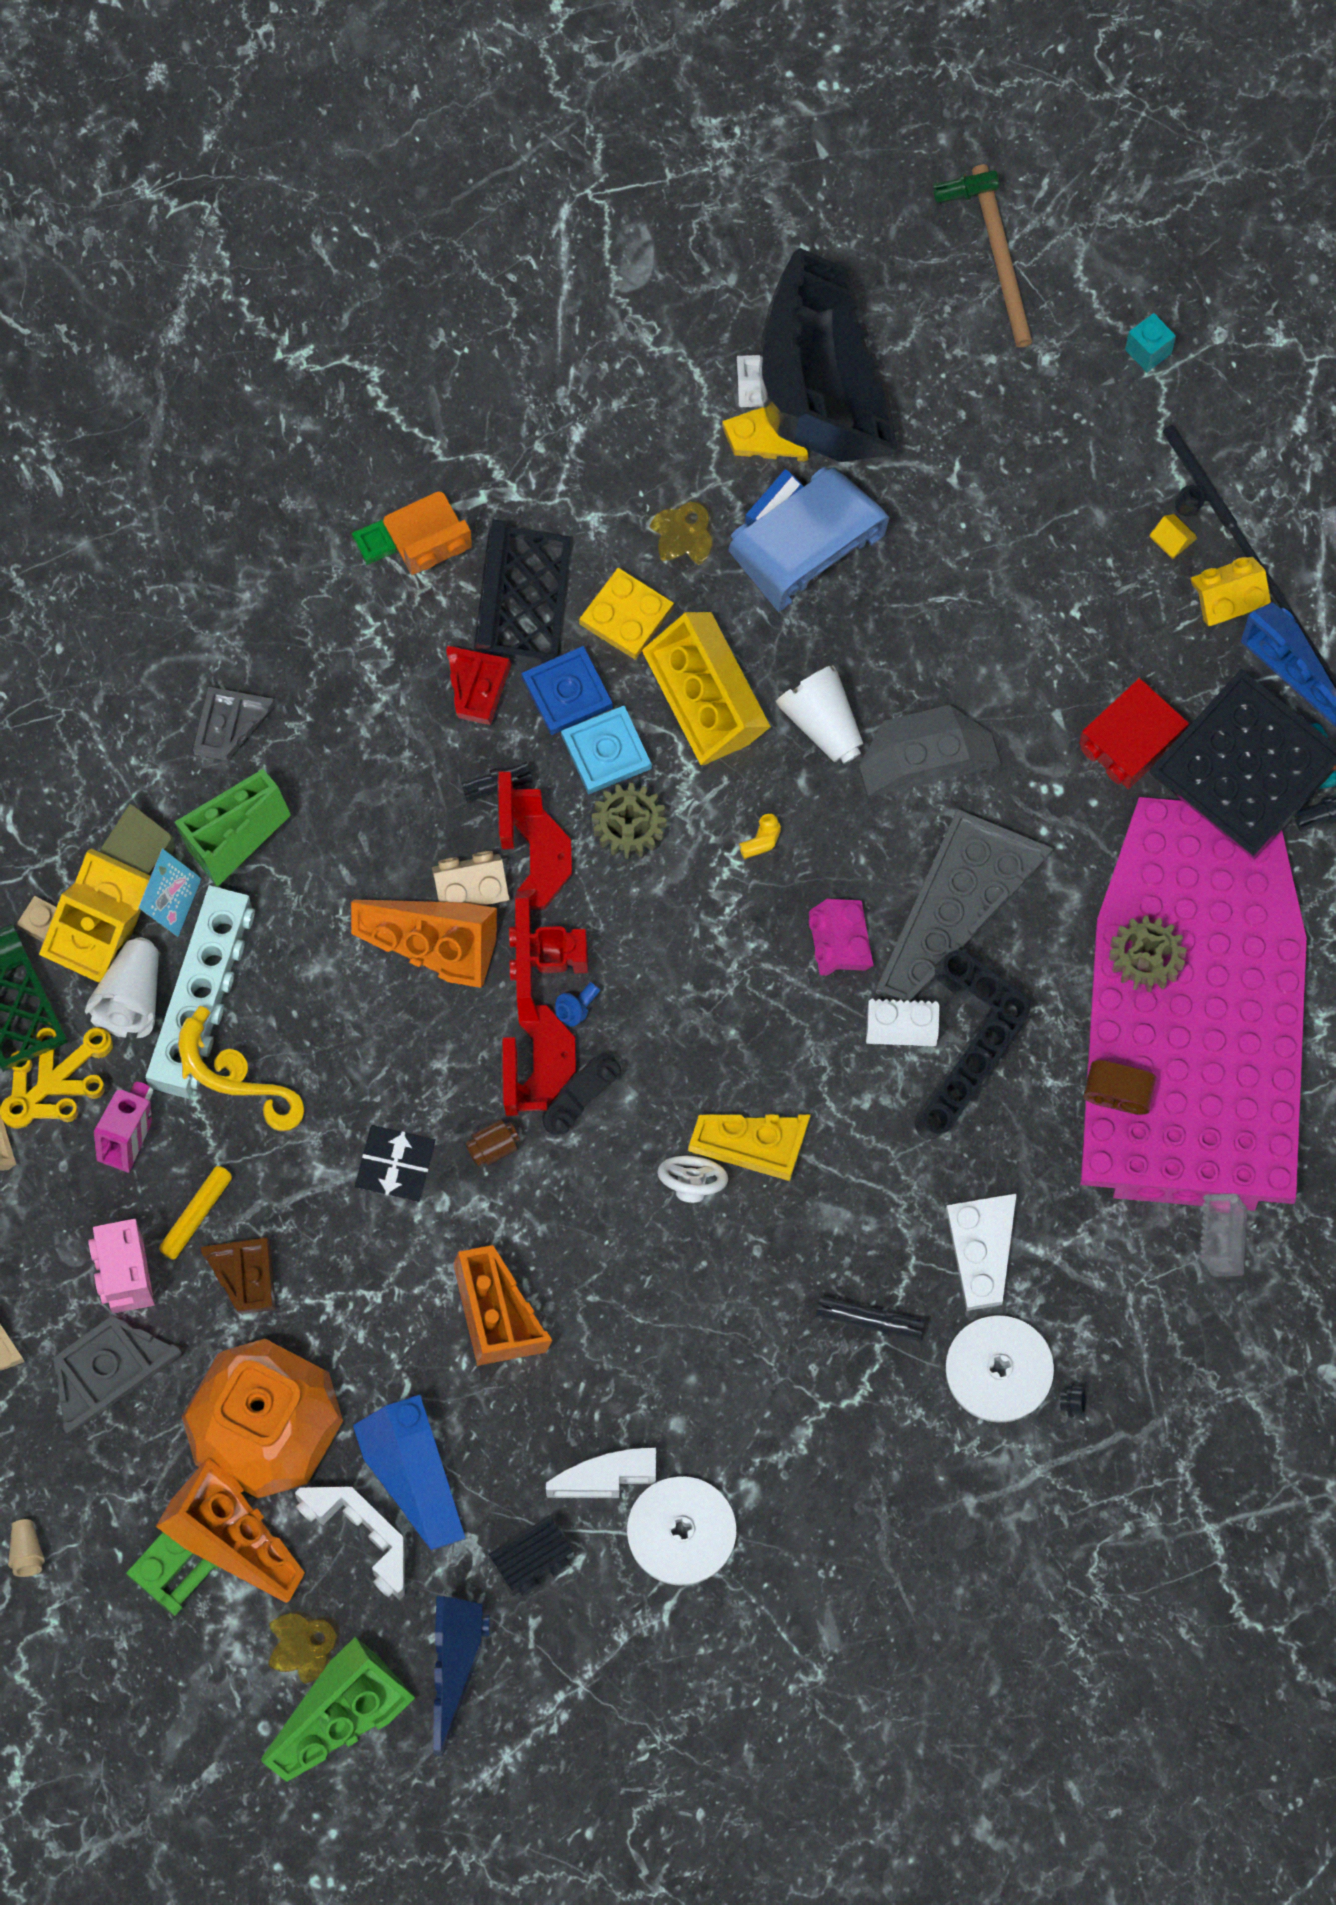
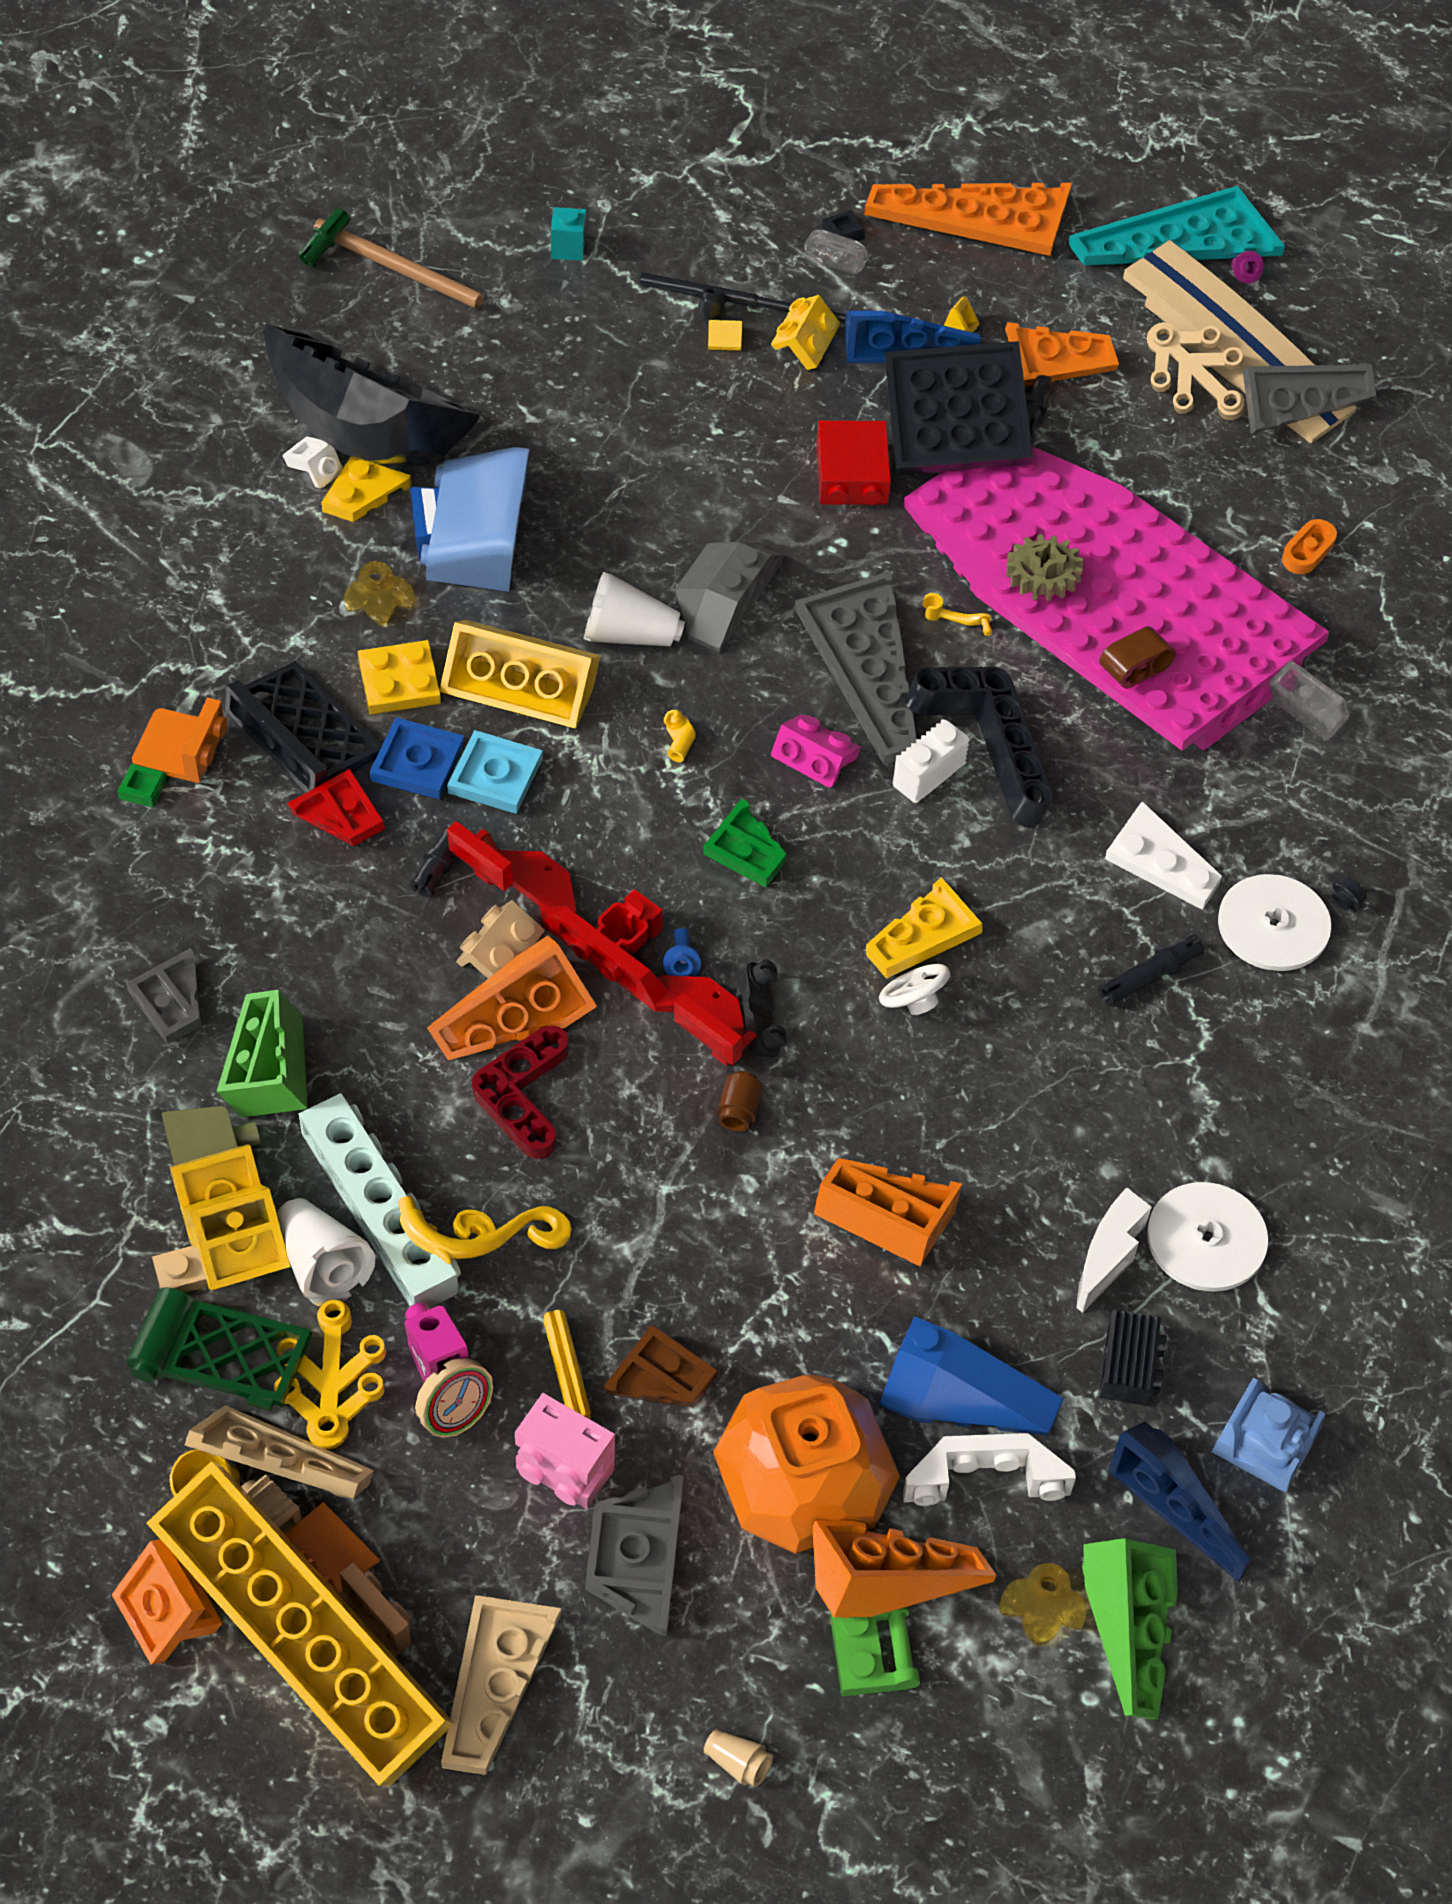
camera: 50 degrees left, 15 degrees down
medium azure sticker [138,848,202,937] -> none
black sticker [354,1125,436,1202] -> none
olive gear [592,783,667,859] -> none
none -> tile [415,1358,493,1438]
none -> dark red beam [472,1025,568,1159]
none -> green wing [703,798,786,888]
none -> yellow piece [923,593,992,636]
none -> medium blue brick [1211,1377,1325,1493]

